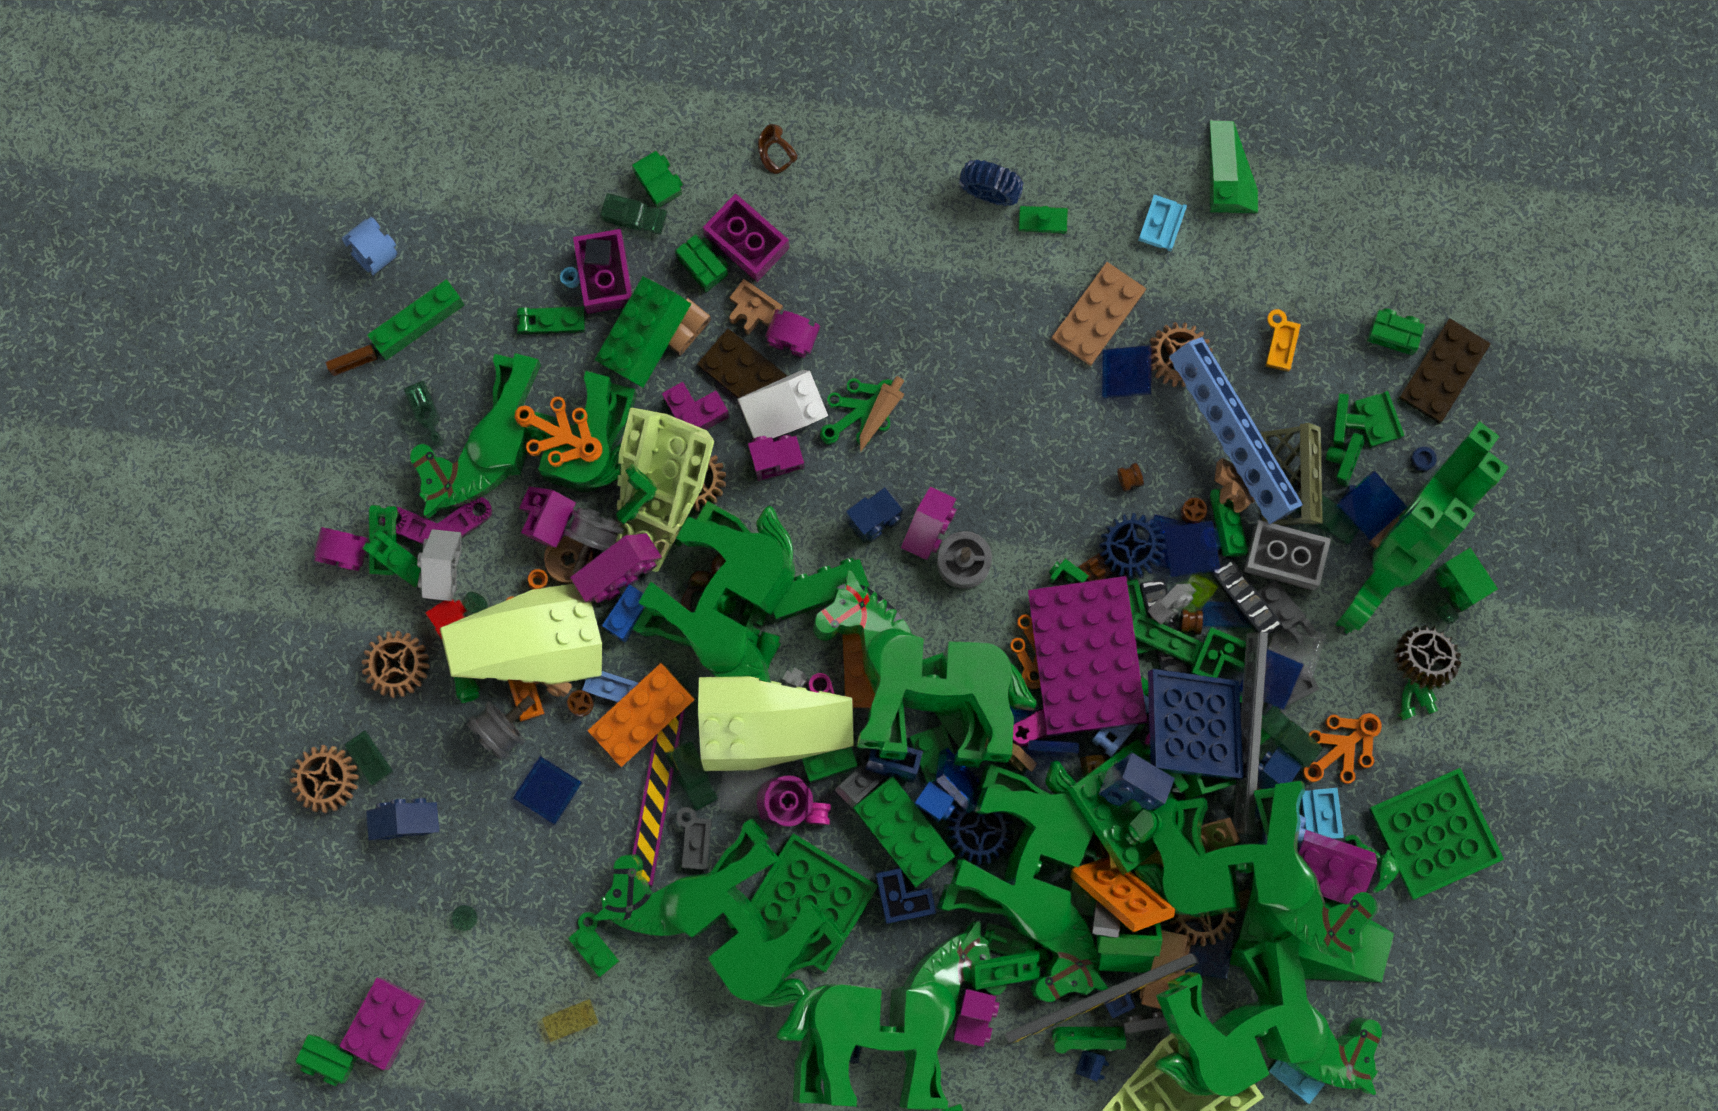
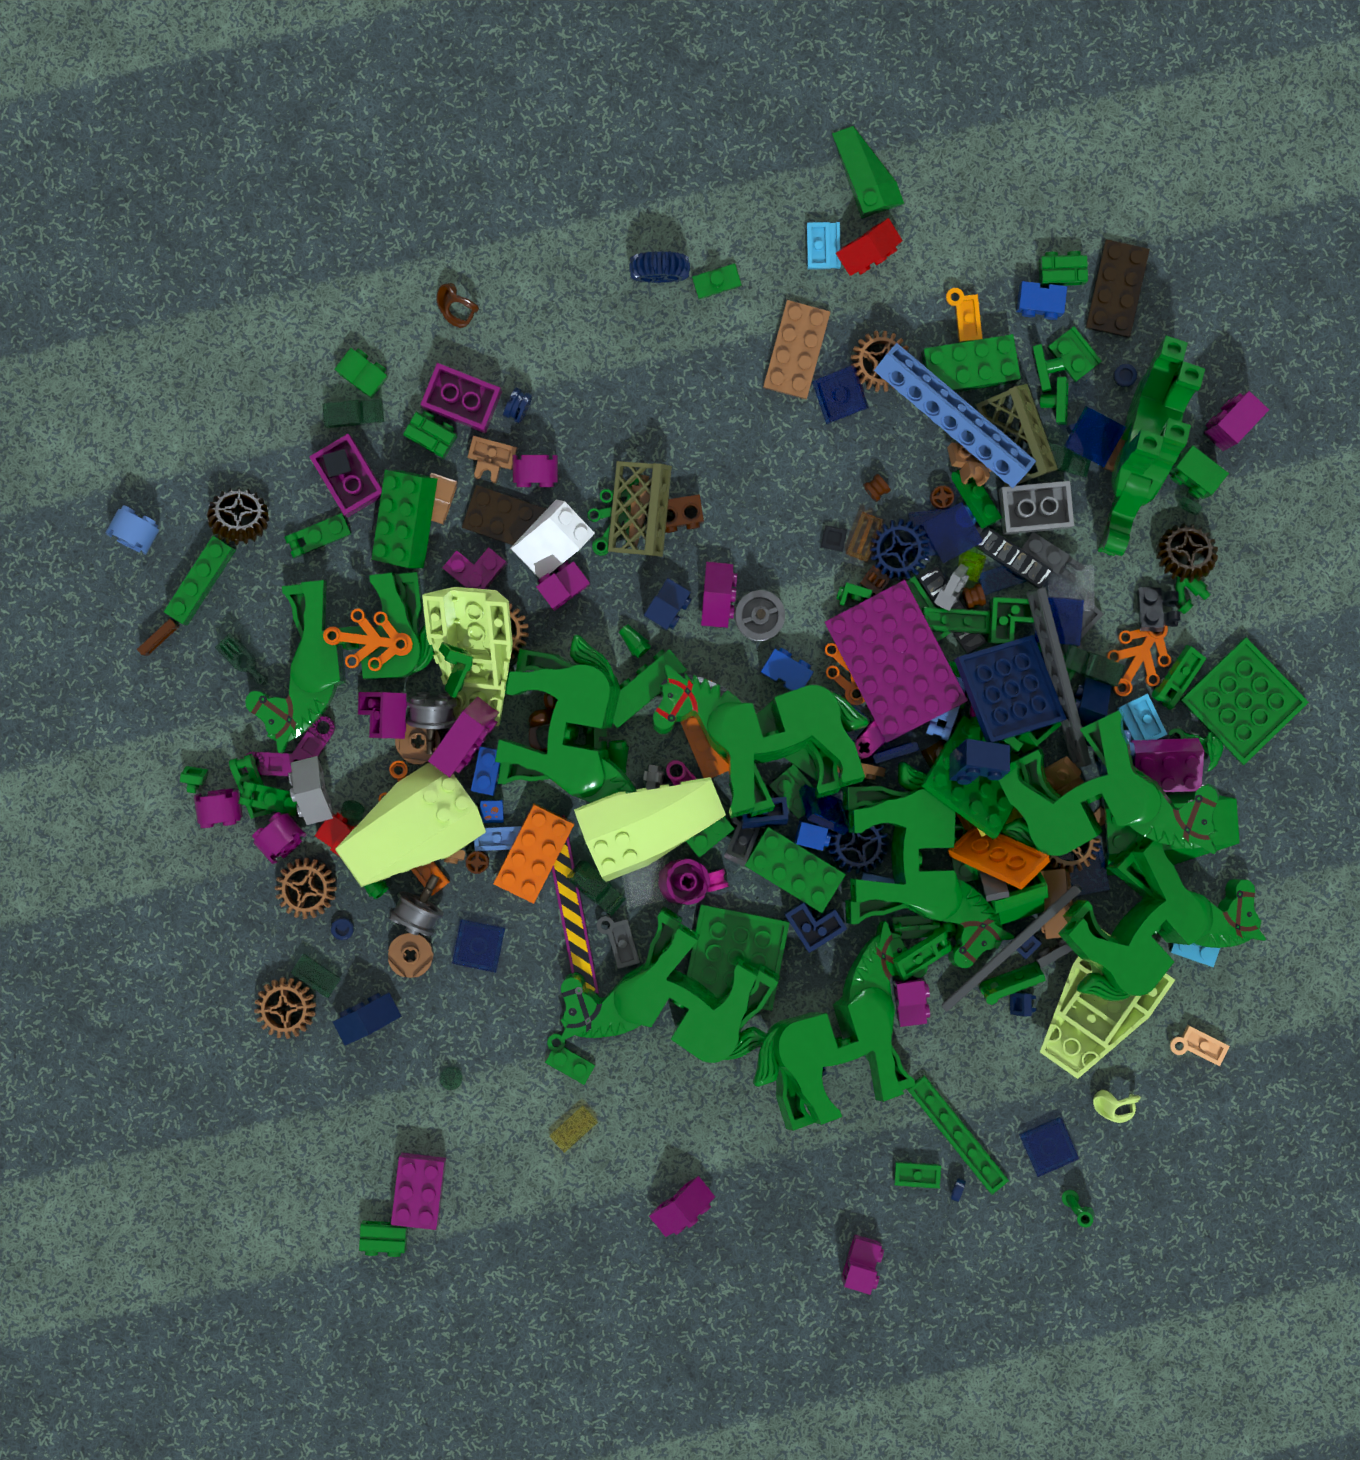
camera: 20 degrees left, 10 degrees up
medium azure hinge [560,267,580,288] -> none
green arm [1125,810,1162,846] -> none
none -> green tile [180,766,208,794]
none -> dark brown gear [207,487,269,545]
none -> magenta brick [252,812,306,864]
none -> dark blue tile [331,917,354,940]
none -> medium nougat plate [388,933,434,978]
none -> blue slope [480,800,504,823]
none -> dark blue wheel [503,387,533,424]
none -> olive fence [608,461,672,557]
none -> green cone [619,624,651,658]
none -> reddish brown brick [665,494,704,533]
none -> blue brick [760,648,813,691]
none -> black tile [820,525,847,552]
none -> red brick [836,218,903,276]
none -> clear orange tile [846,512,883,562]
none -> green brick [921,334,1021,393]
none -> blue brick [1016,281,1067,320]
none -> black plate [1137,587,1181,632]
none -> green plate [1152,645,1207,710]
none -> magenta brick [1203,391,1269,451]

